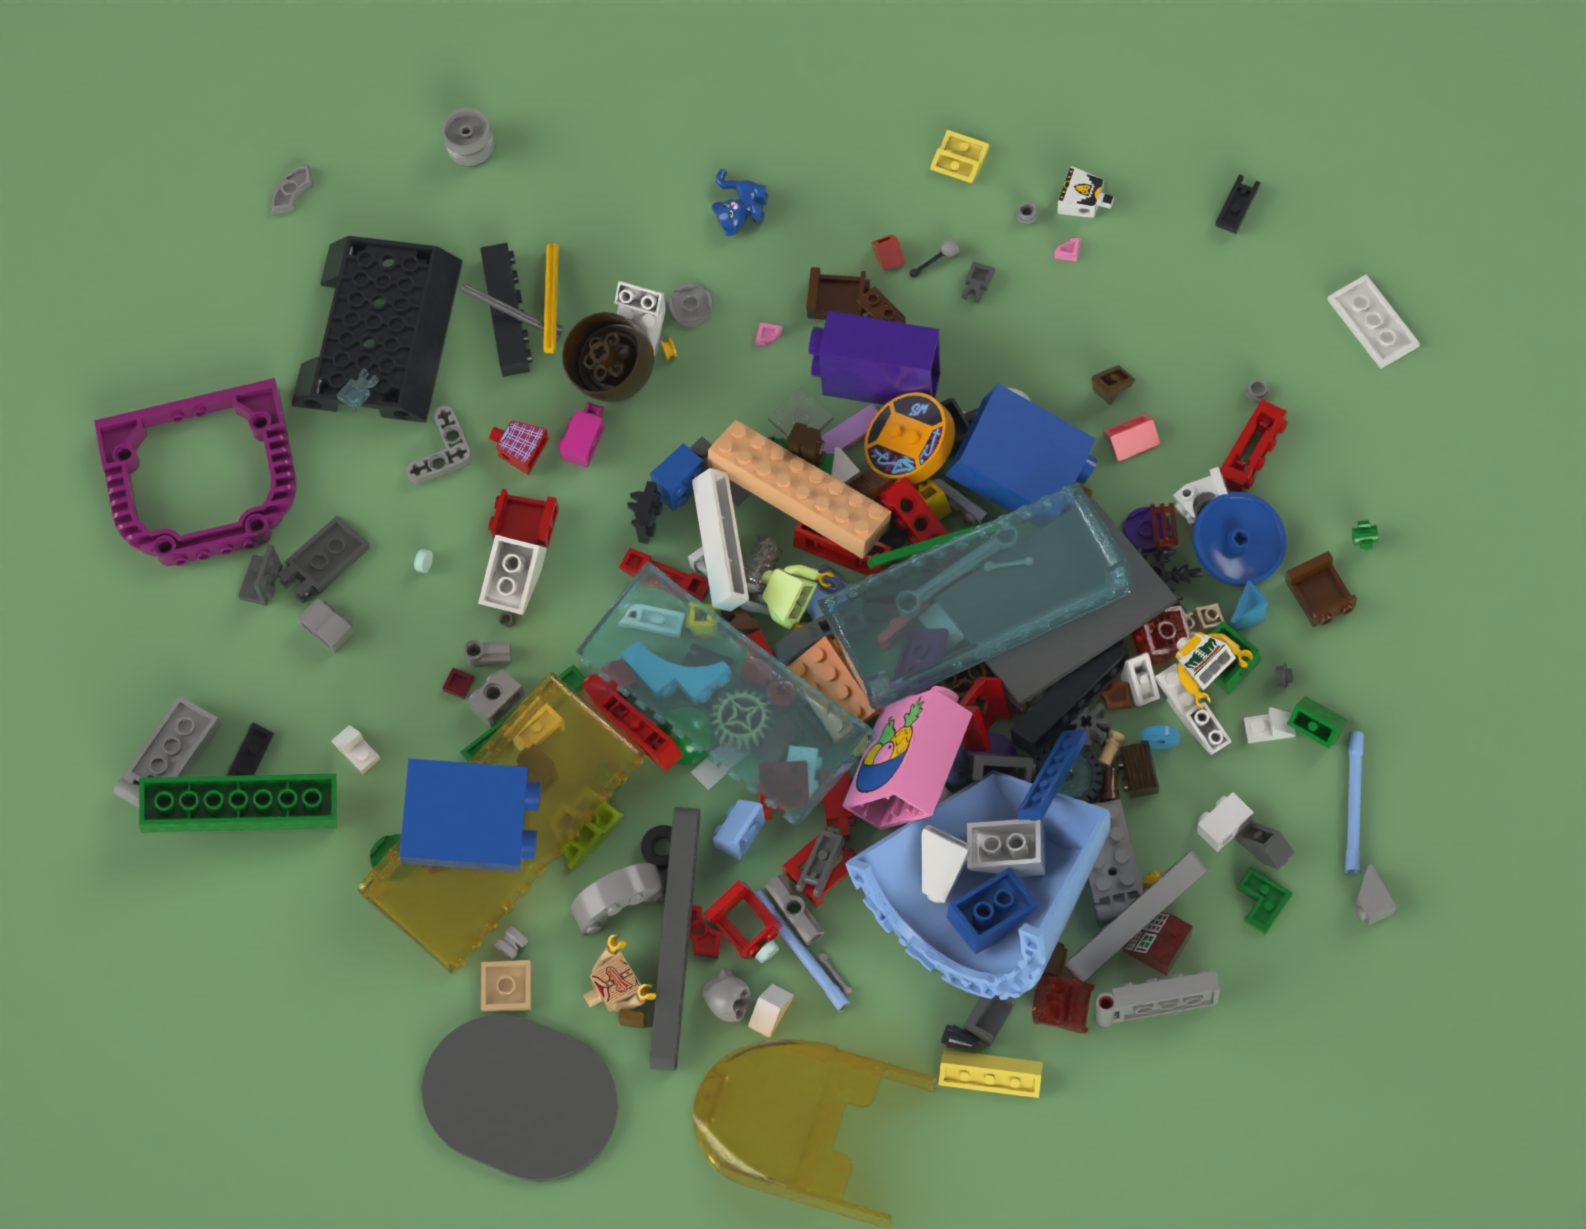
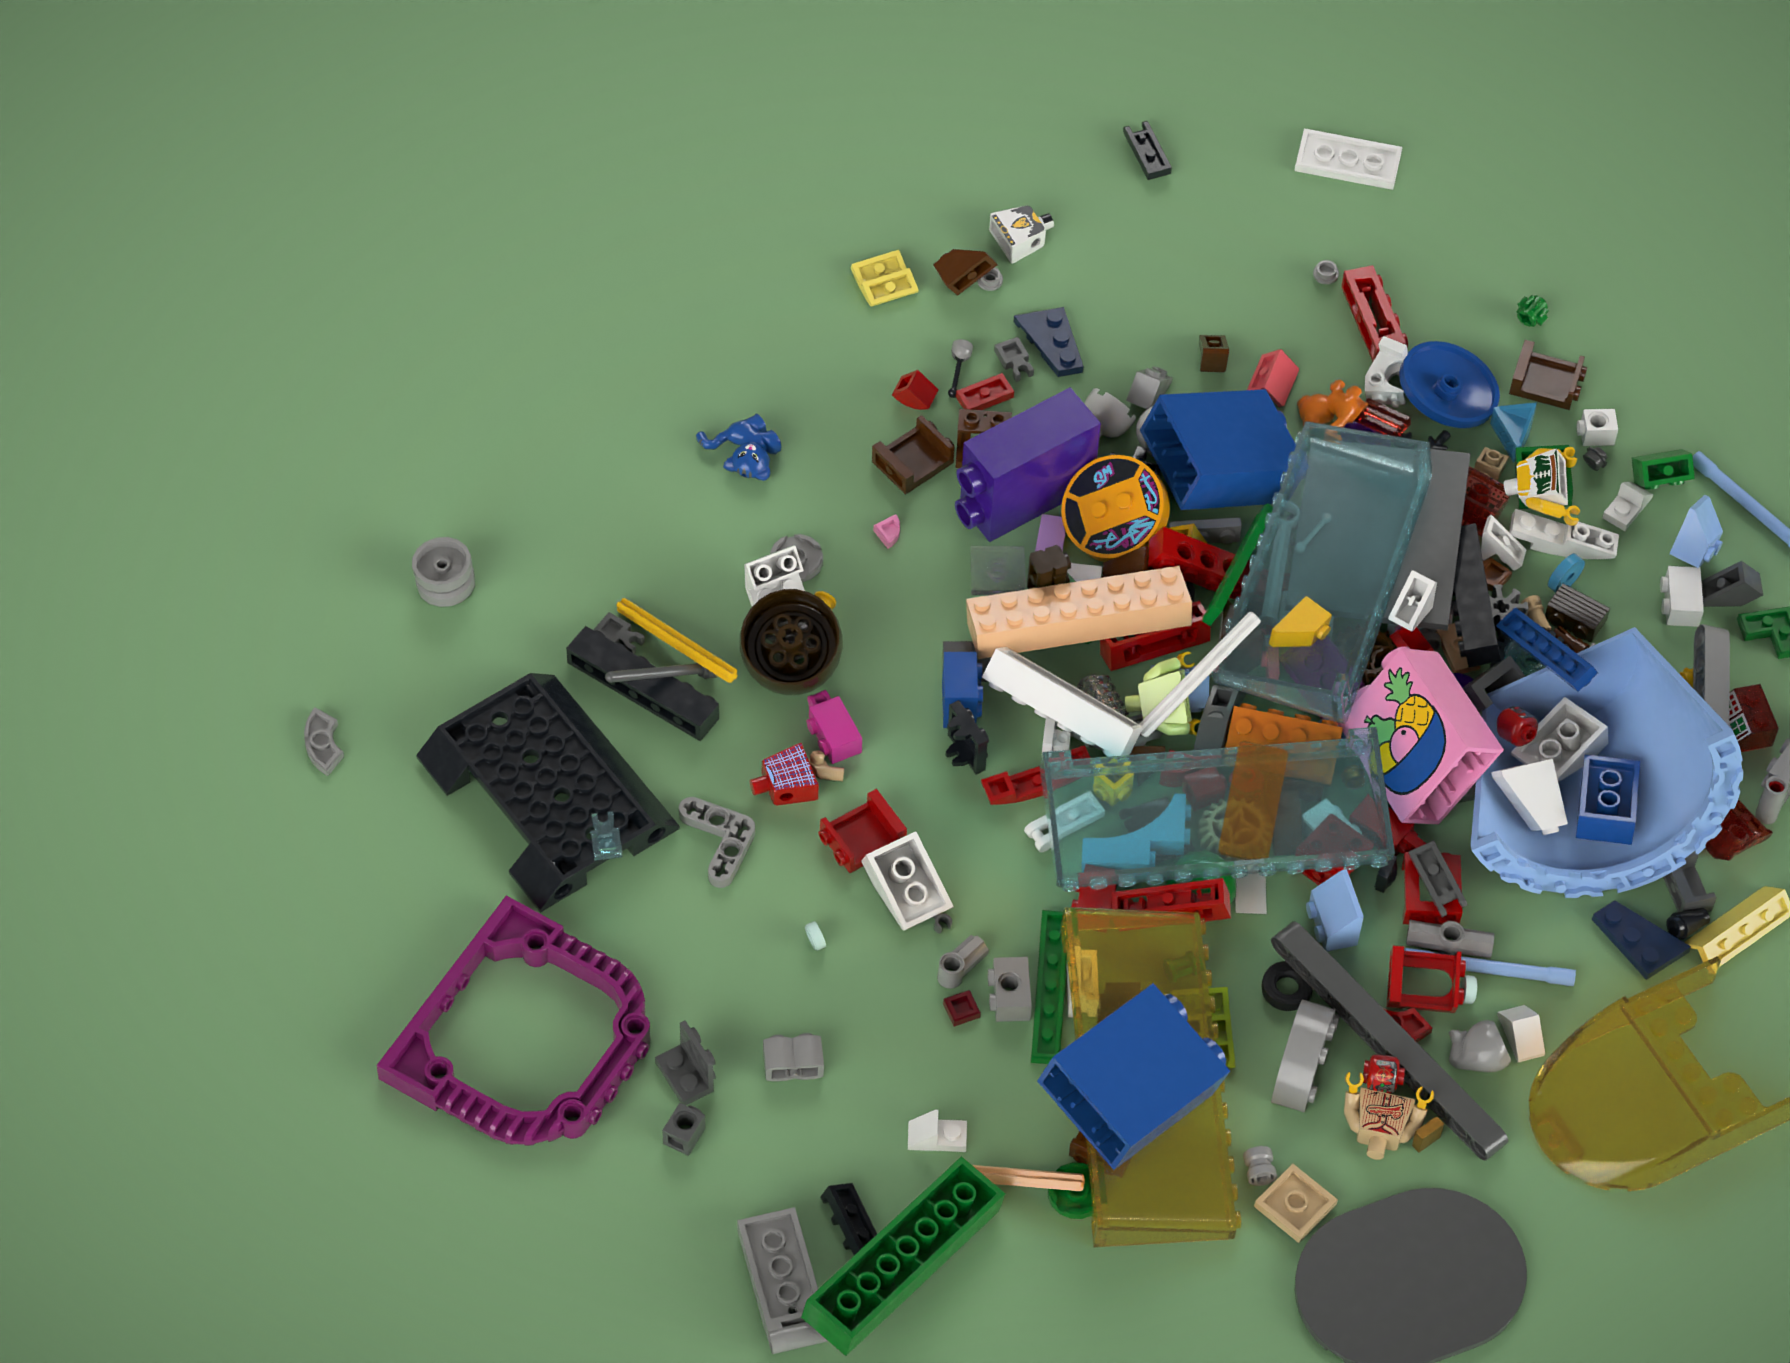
camera: 55 degrees left, 10 degrees down
dark grey tile [278,516,370,603] -> none
light grey hinge [818,953,852,996] -> none
bright pink tile [1054,238,1081,262] -> none
none -> dark grey plate [593,612,645,654]
none -> dark grey brick [662,1103,705,1156]
none -> tan arm [809,750,844,782]
none -> reddish brown slope [933,249,998,296]
none -> red plate [956,373,1015,410]
none -> light nougat axle [972,1165,1085,1191]
none -> dark blue wing [1014,307,1084,377]
none -> white cylinder [1084,388,1136,438]
none -> light grey slope [1126,366,1173,409]
none -> white axle [1139,612,1261,737]
none -> clear orange piece [1218,741,1288,863]
none -> yellow slope [1269,596,1332,647]
none -> orange animal [1297,380,1369,439]
none -> red head [1363,1054,1405,1094]
none -> black tile [1374,853,1397,893]
none -> white slope [1388,570,1437,631]
none -> red head [1497,706,1538,747]
none -> white brick [1577,409,1618,446]
none -> dark blue wing [1592,900,1691,980]
none -> light blue slope [1670,495,1723,568]

